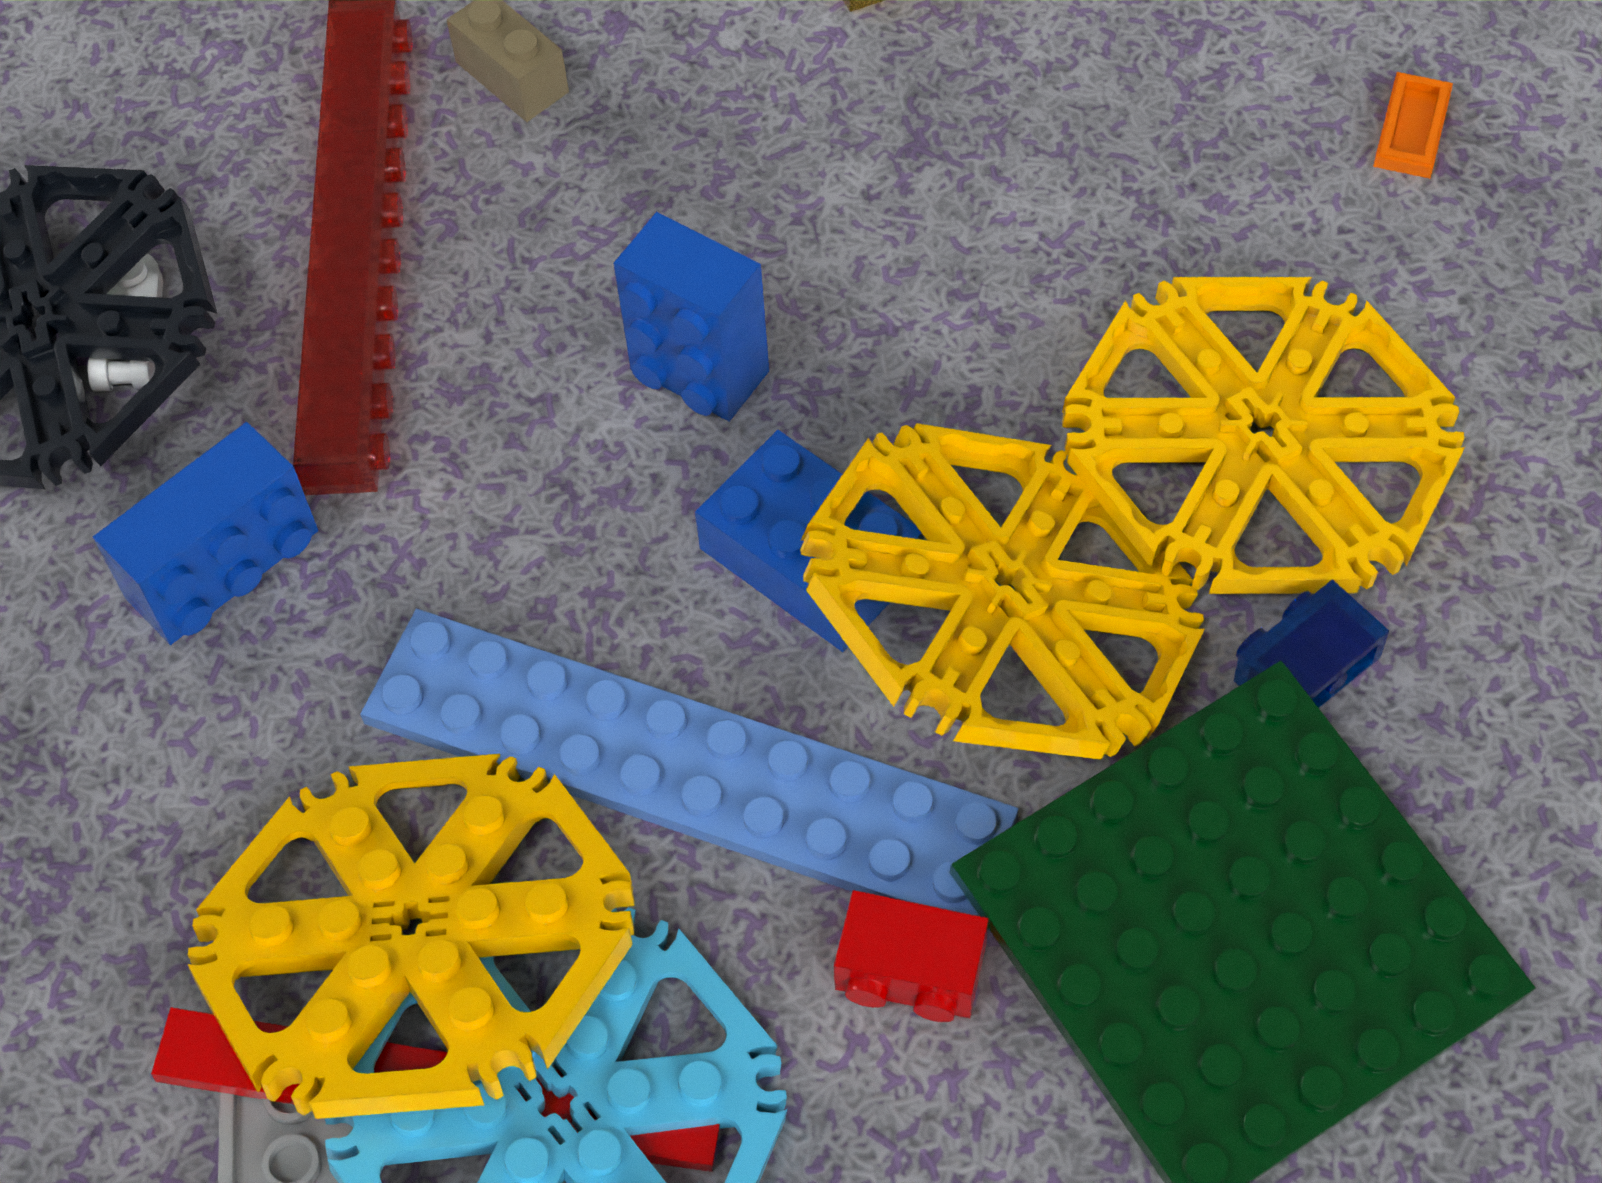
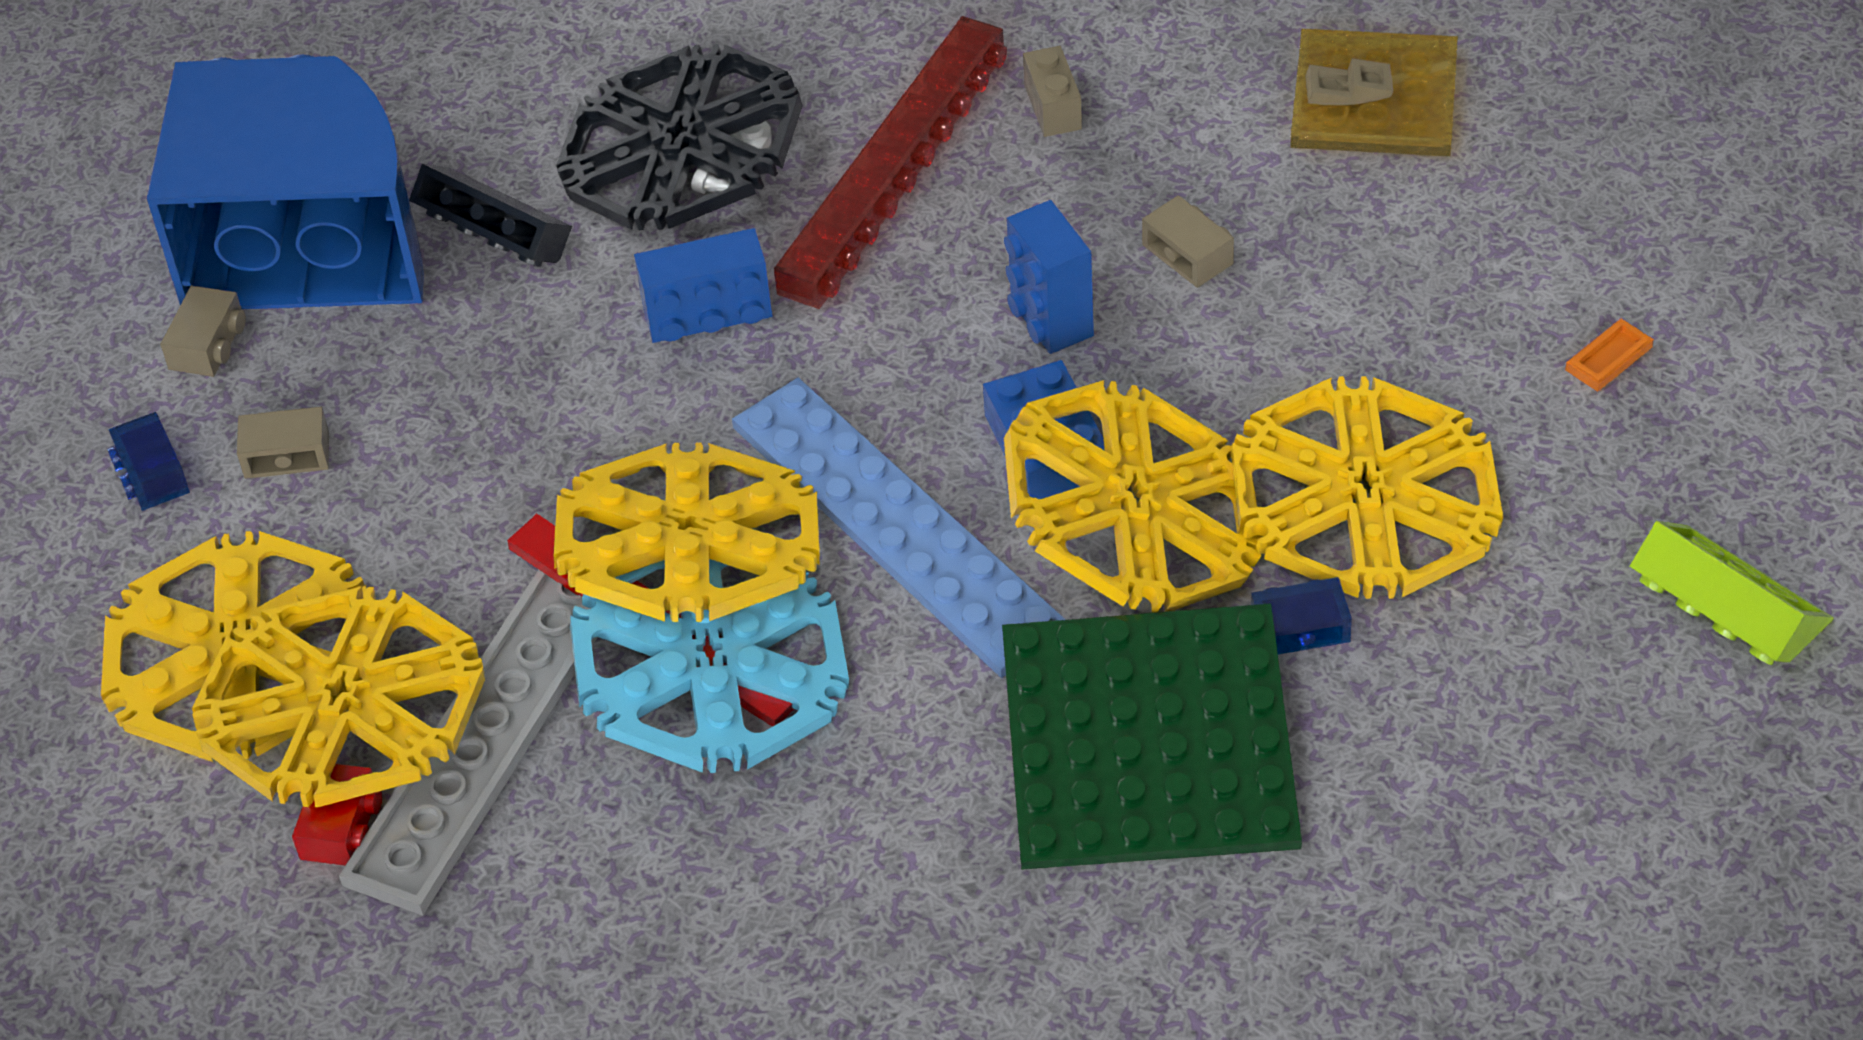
camera: 30 degrees right, 10 degrees down
red brick [834,890,989,1022] -> none
none -> dark tan brick [1142,195,1234,288]

